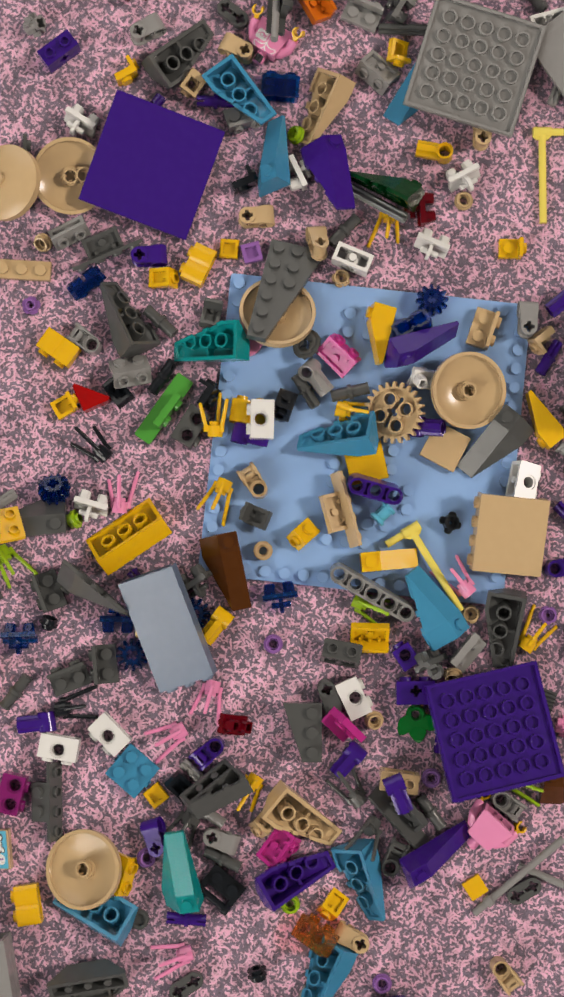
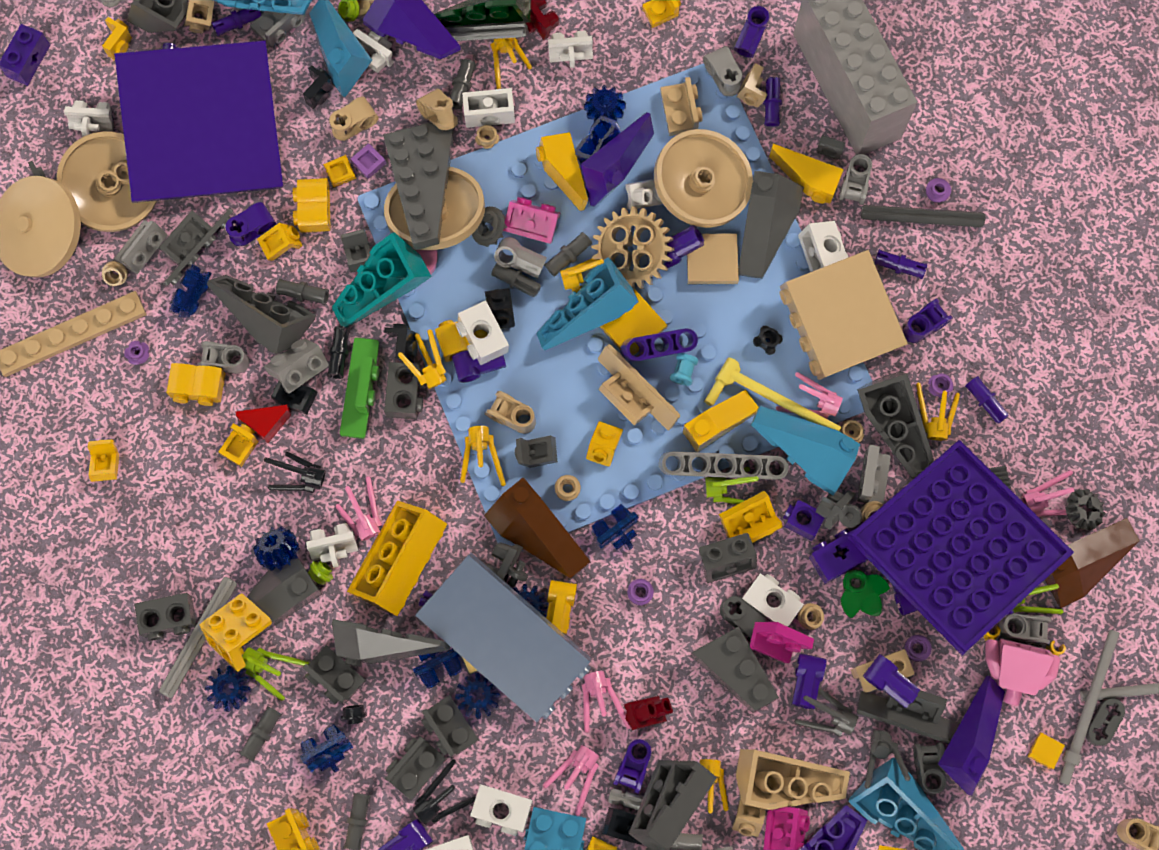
camera: 25 degrees left, 10 degrees down
dark grey pin [414,793,447,831] -> none

